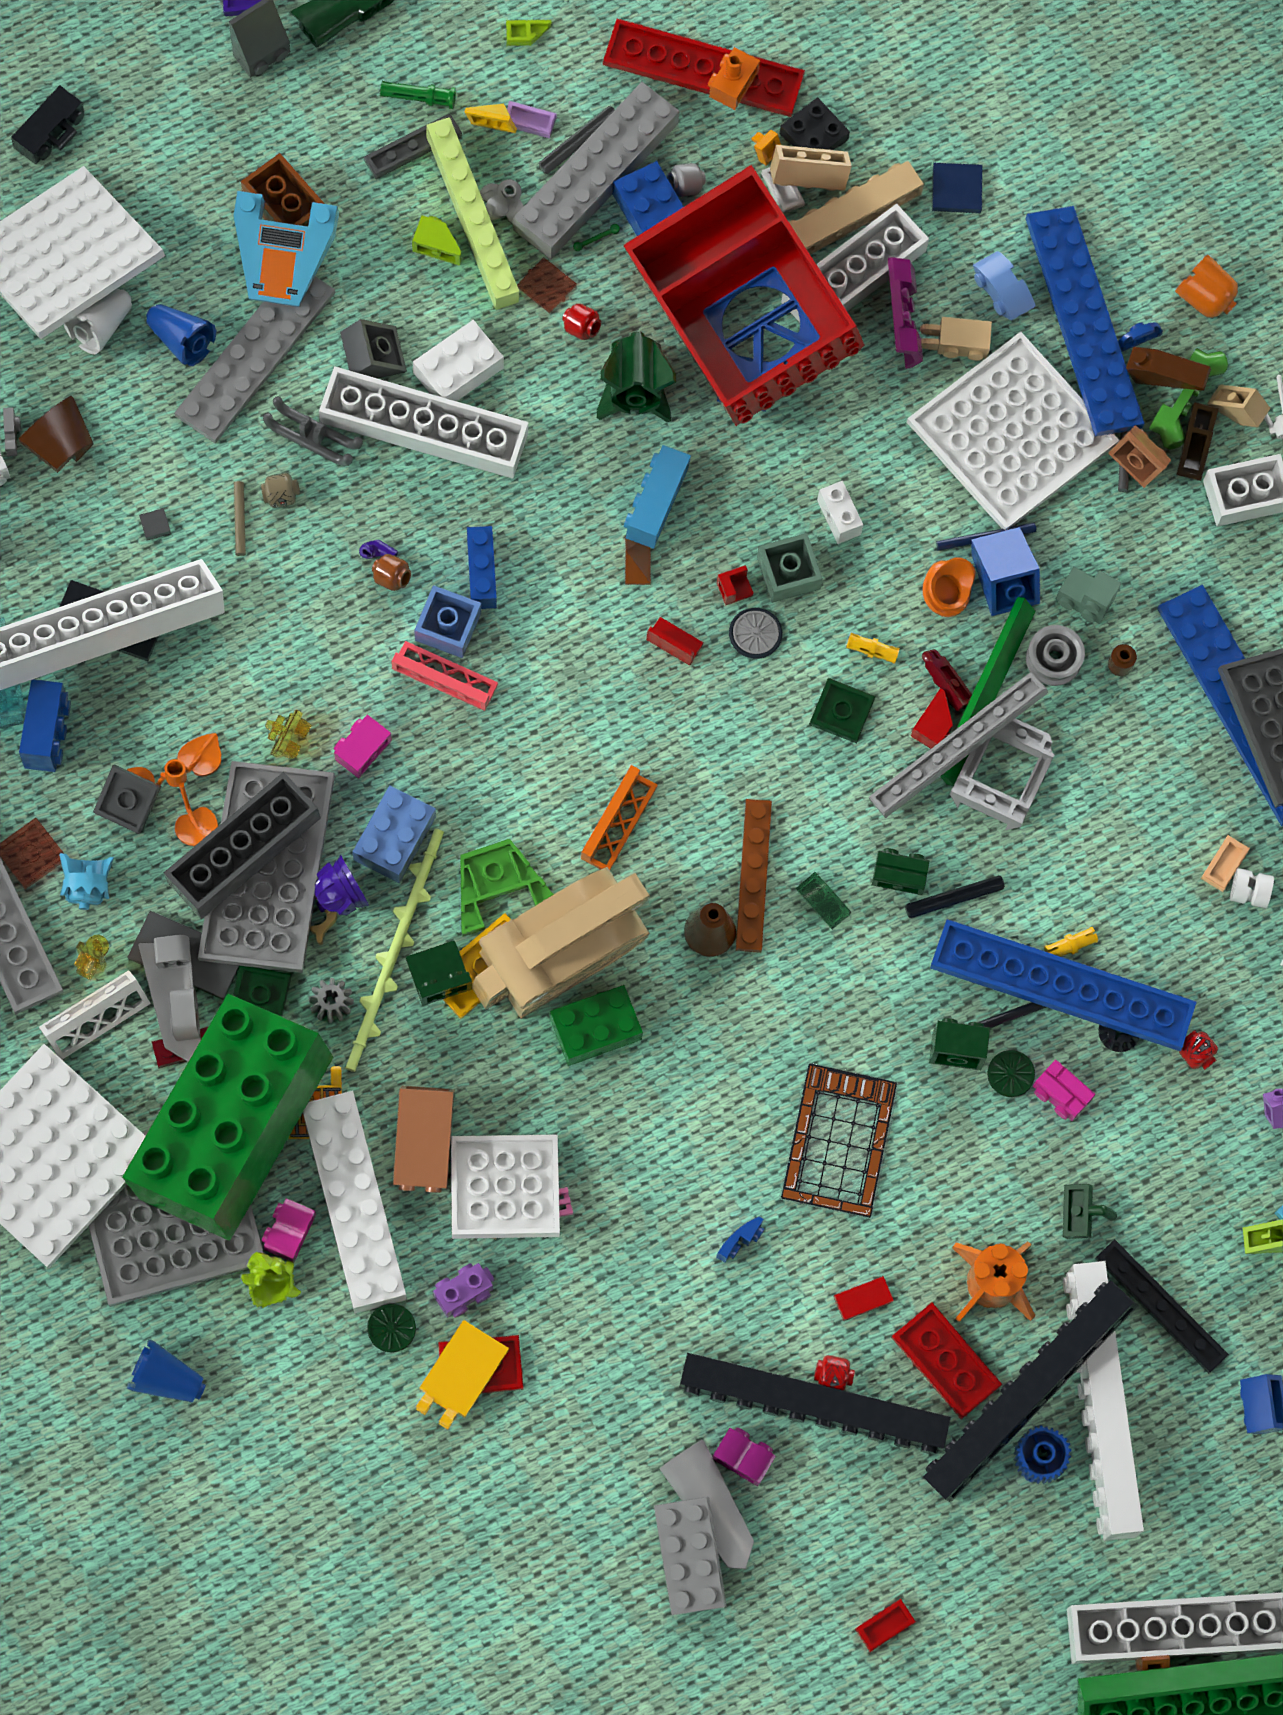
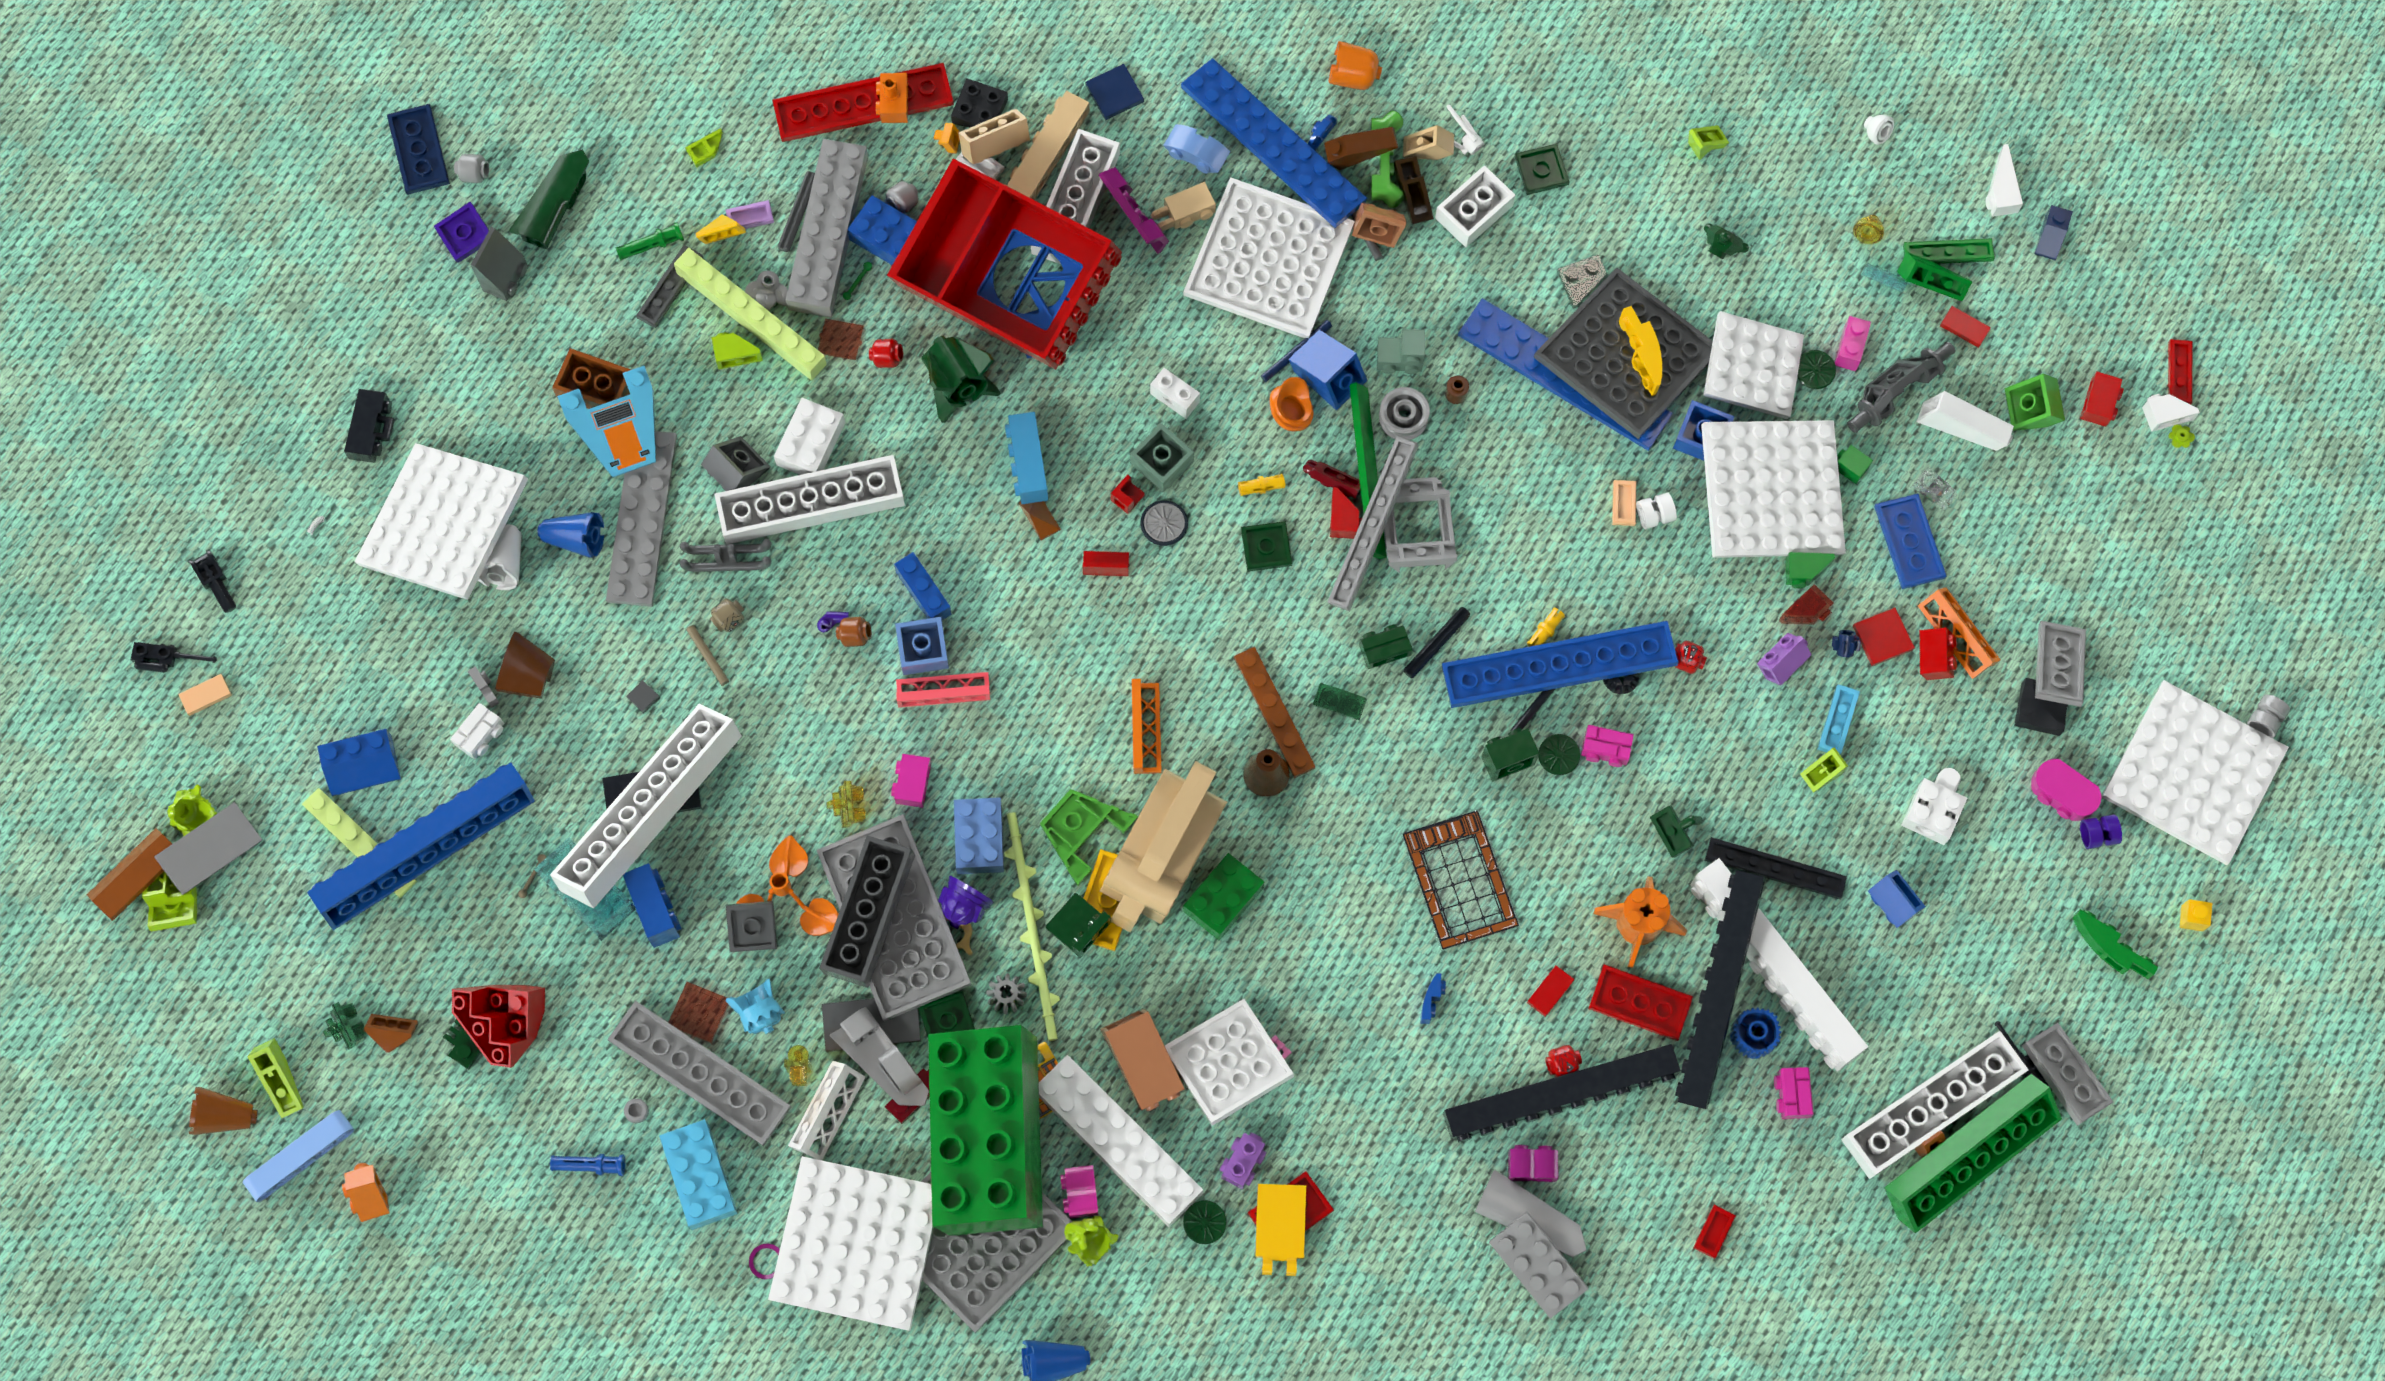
camera: 25 degrees left, 0 degrees up
none -> dark pink brick [1774,1067,1814,1119]

